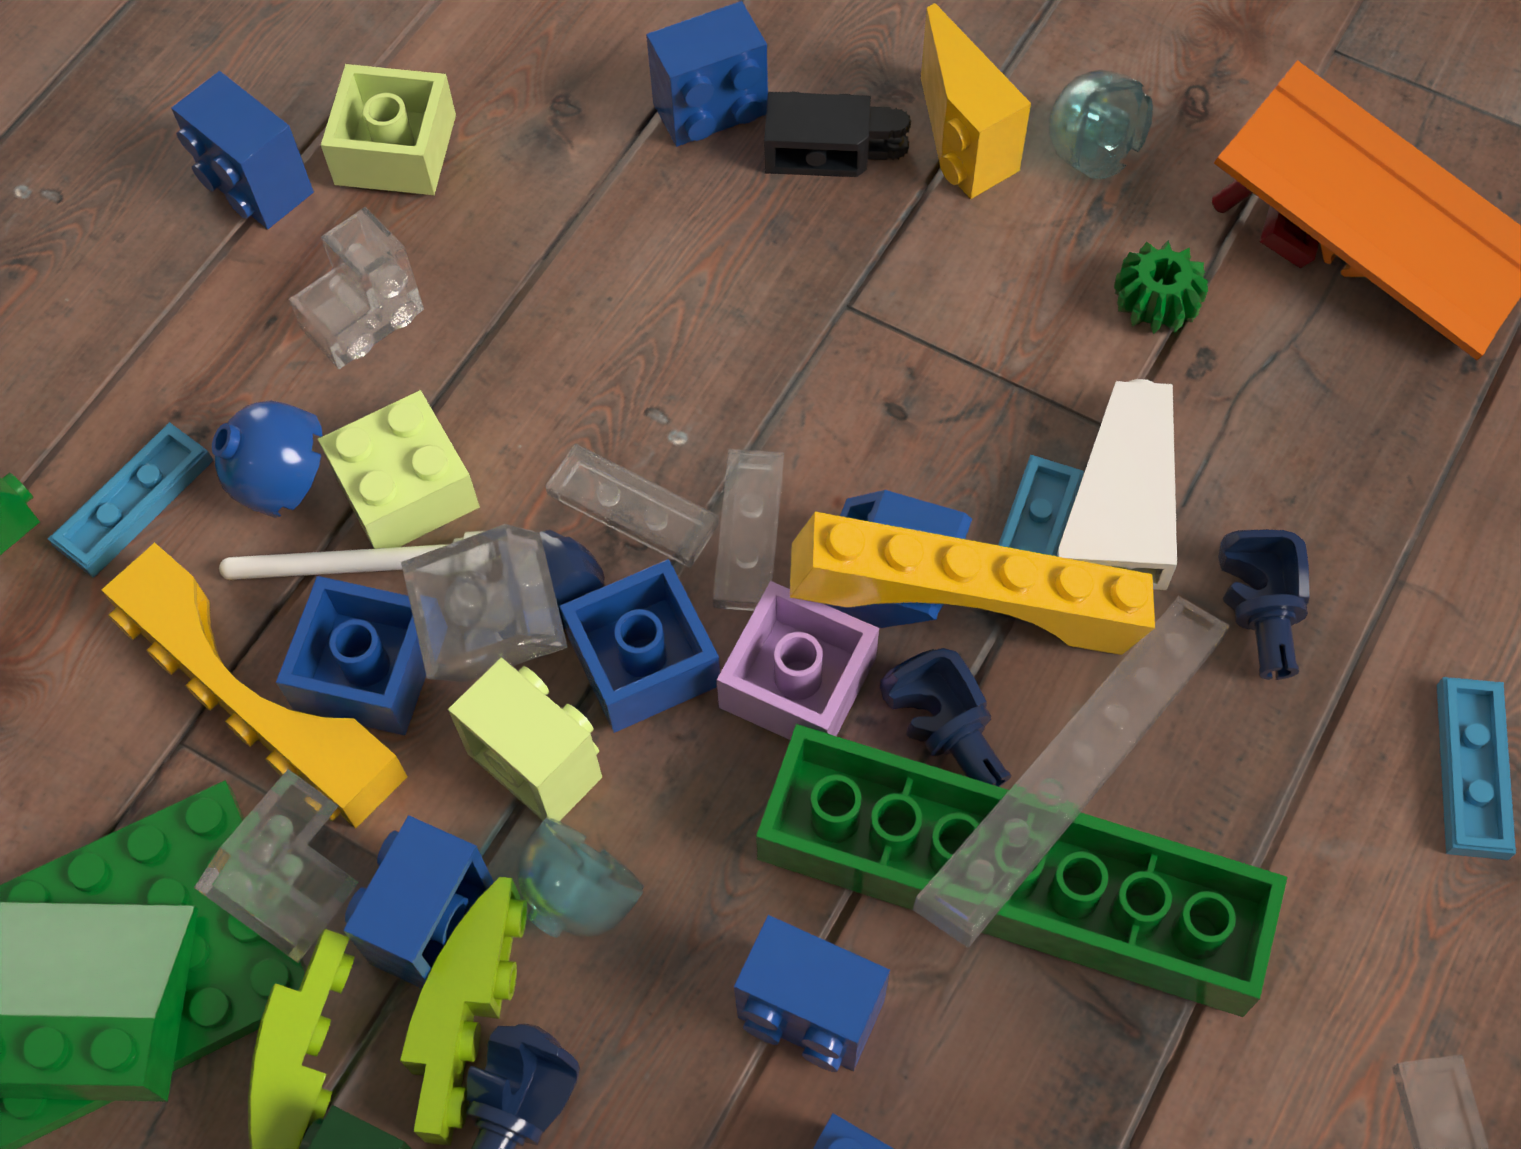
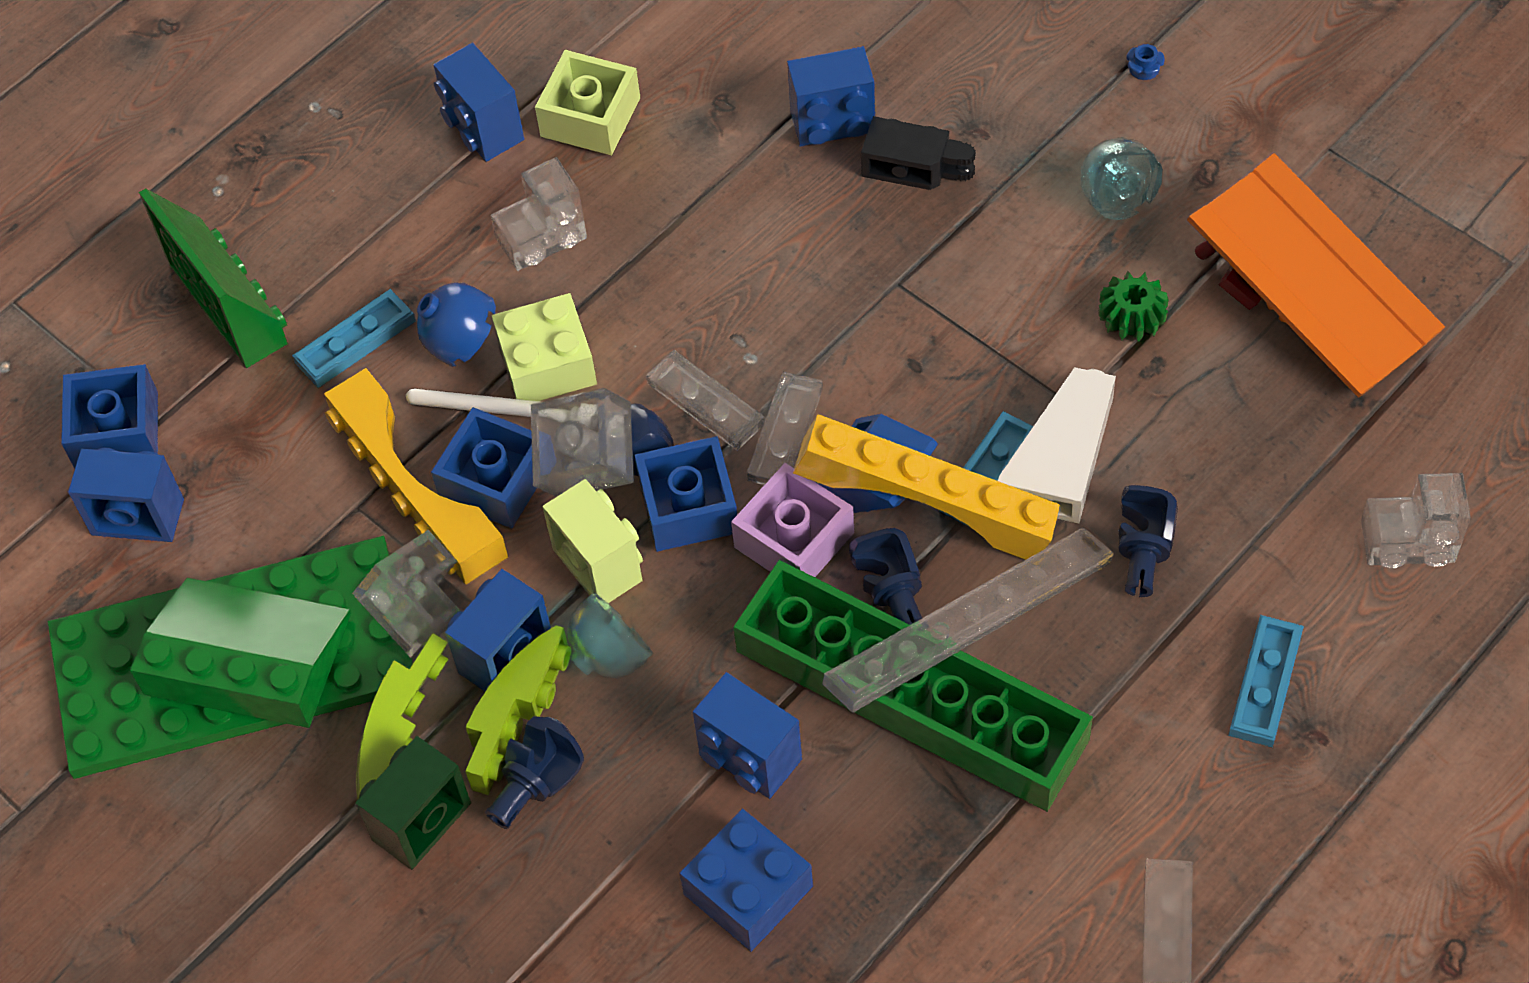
camera: 15 degrees right, 5 degrees down
yellow slope [921,3,1031,199] -> none

